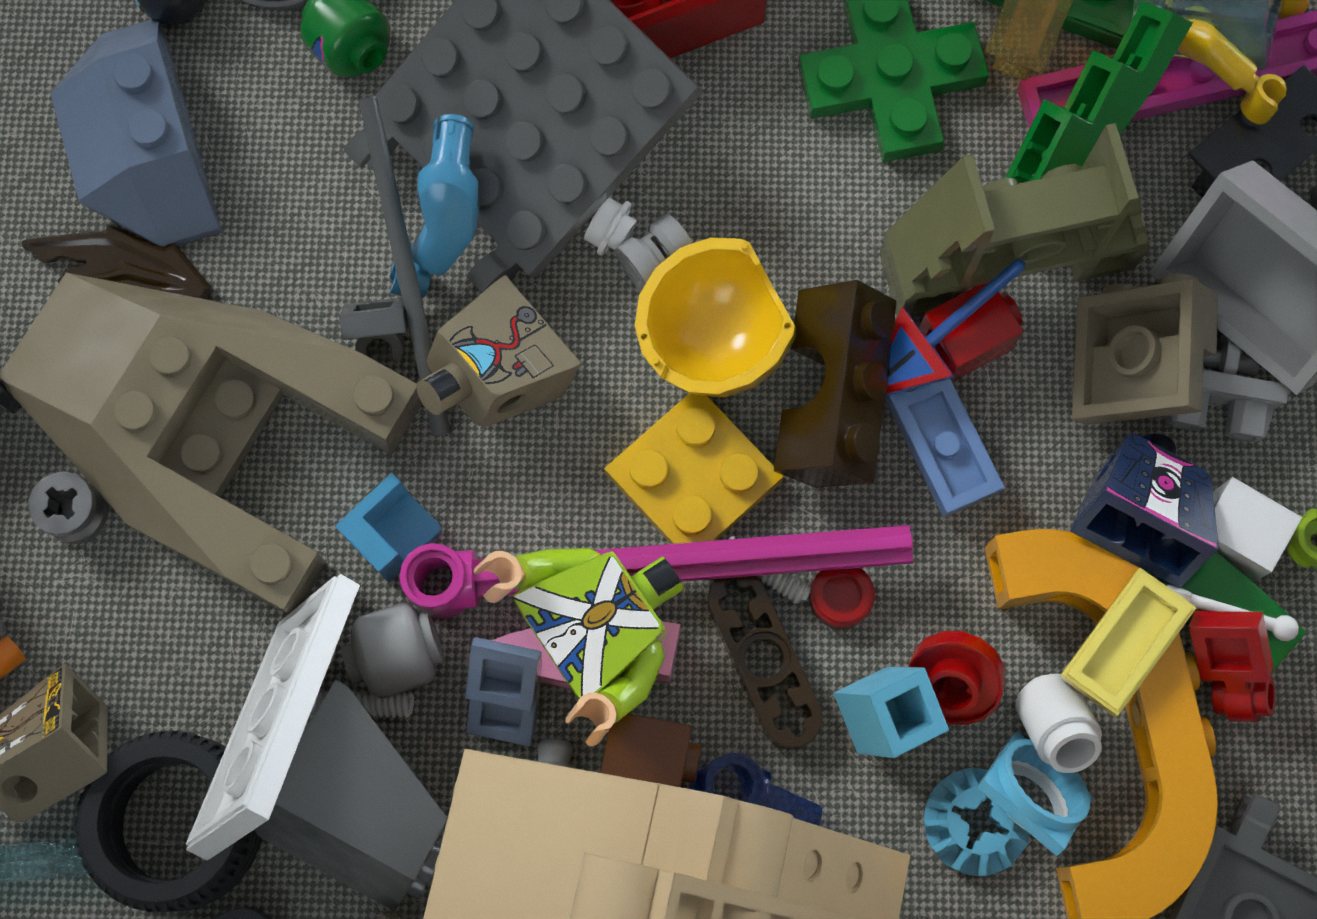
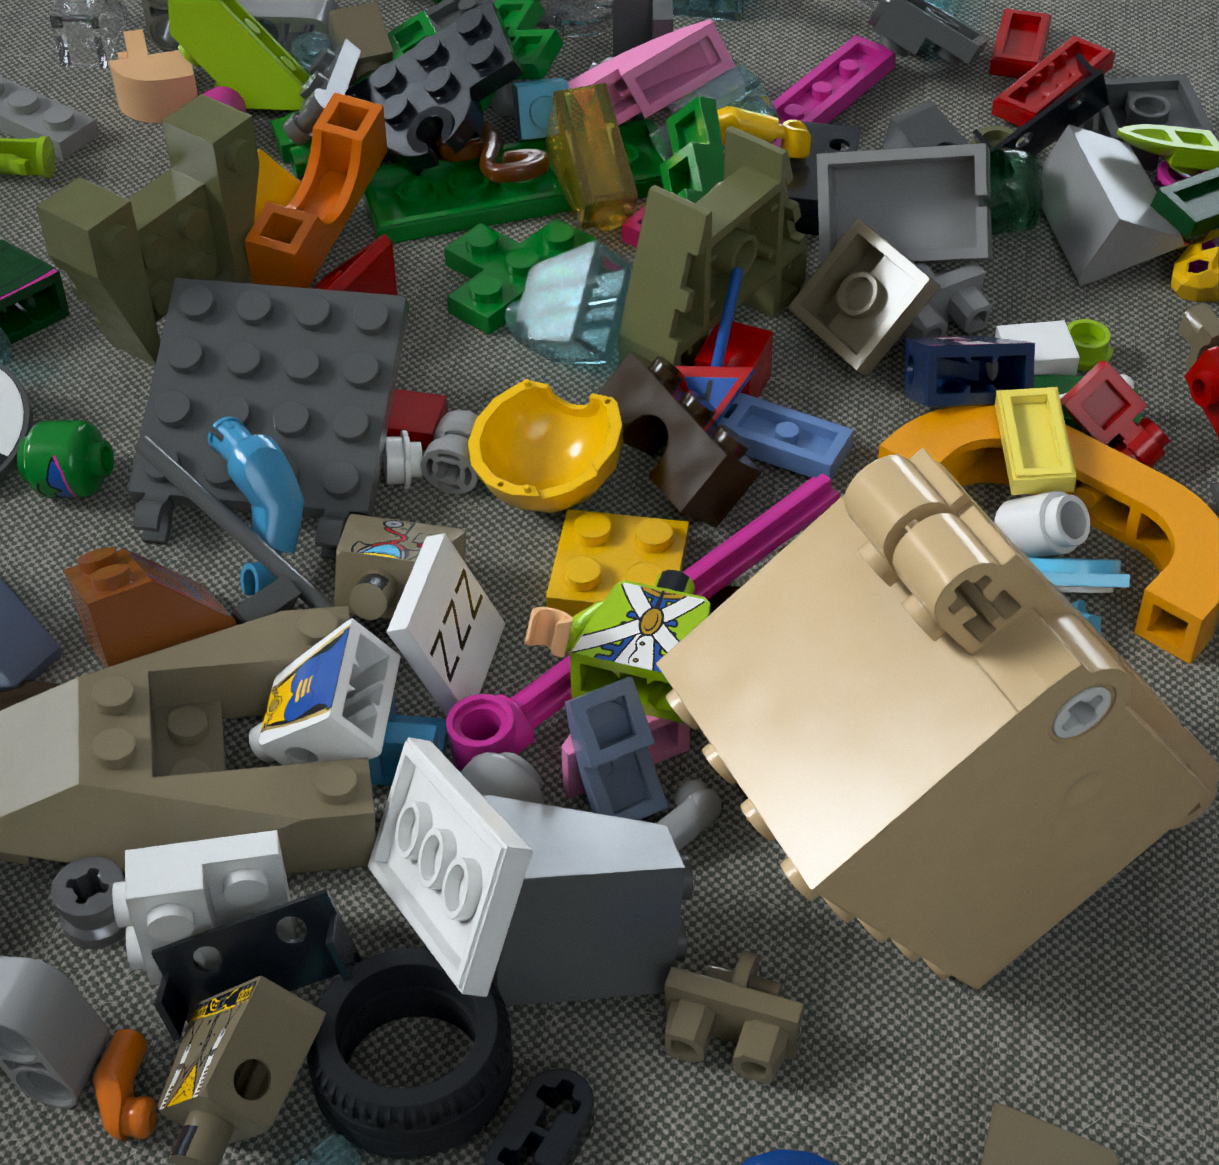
camera: 40 degrees left, 30 degrees down
none -> dark orange slope [63,547,237,668]
none -> white plate [112,830,296,985]
none -> black piece [151,888,361,1041]
none -> white torso [249,618,401,765]
none -> red tile [387,389,448,450]
none -> white tile [387,533,505,716]
none -> clear light blue torso [505,241,633,366]

